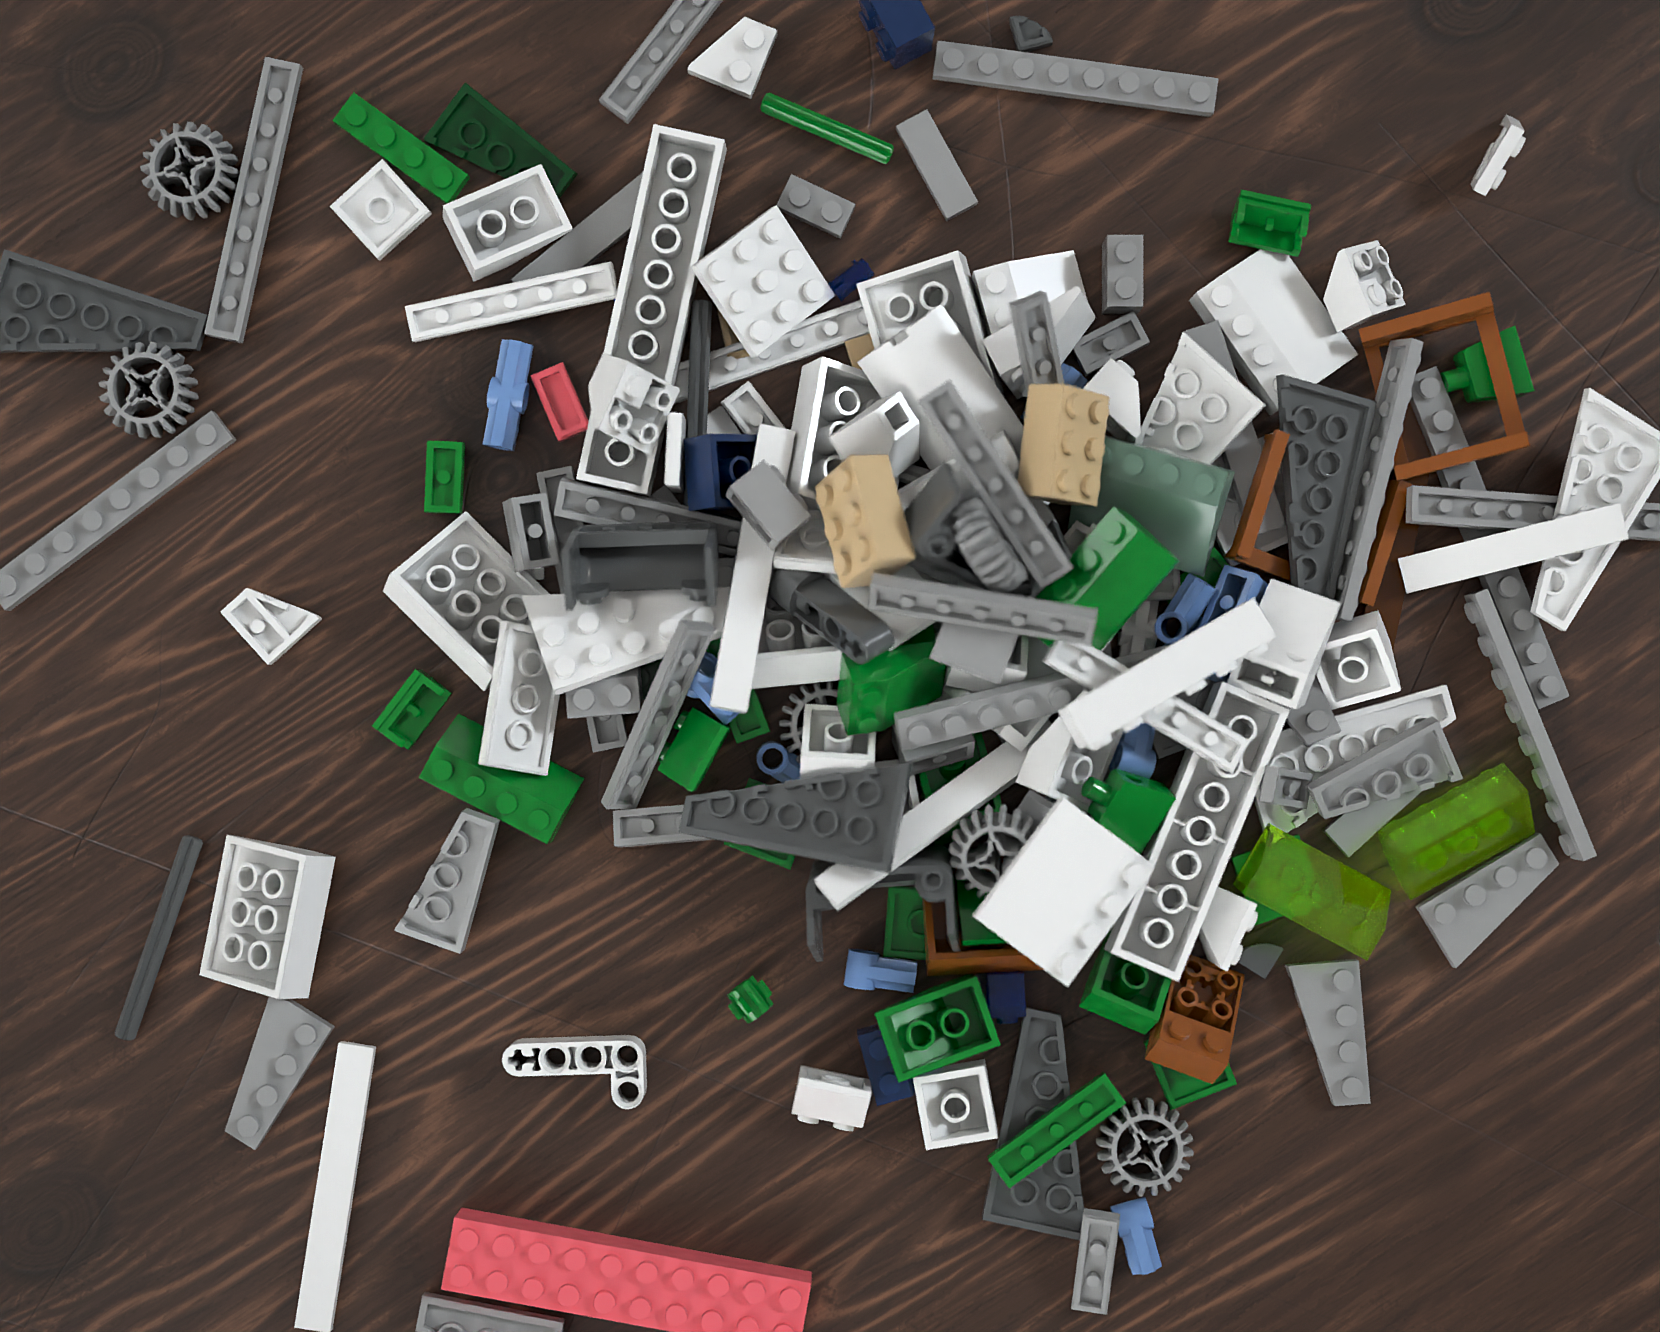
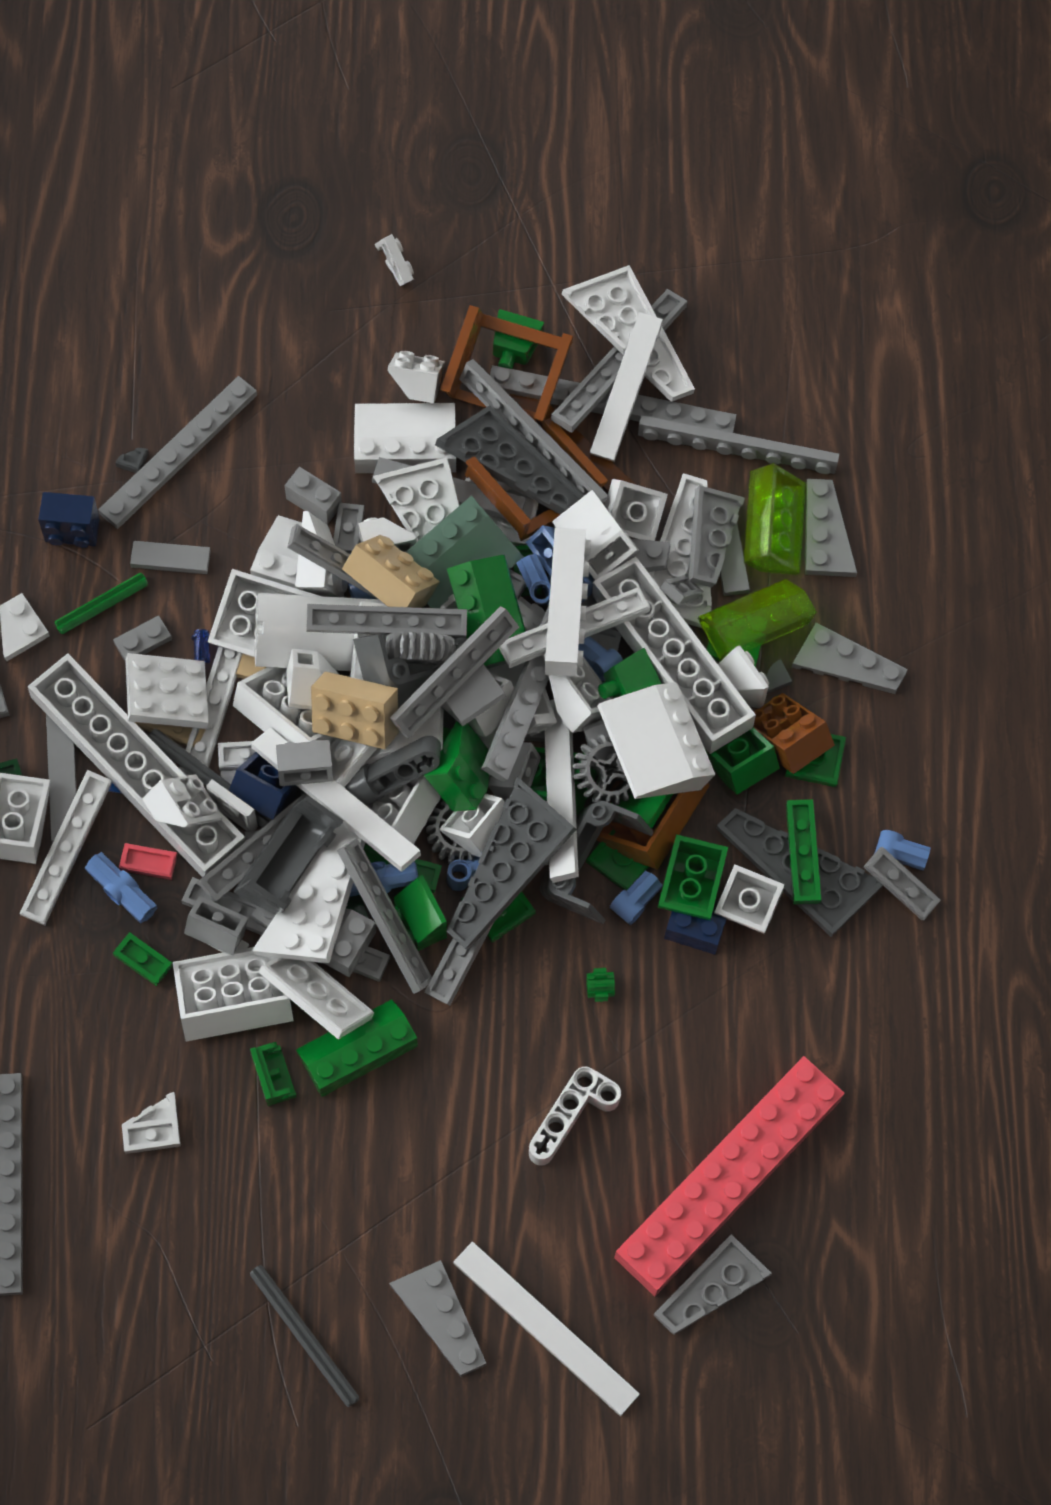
camera: 60 degrees left, 20 degrees down
white slope [199,835,336,999] -> none
light grey wing [394,808,500,954] -> none
white slope [792,1065,872,1131] -> none
clear blue brick [985,971,1026,1024] -> none
light grey gear [1096,1098,1194,1197] -> none
green hinge [1228,189,1311,257] -> none

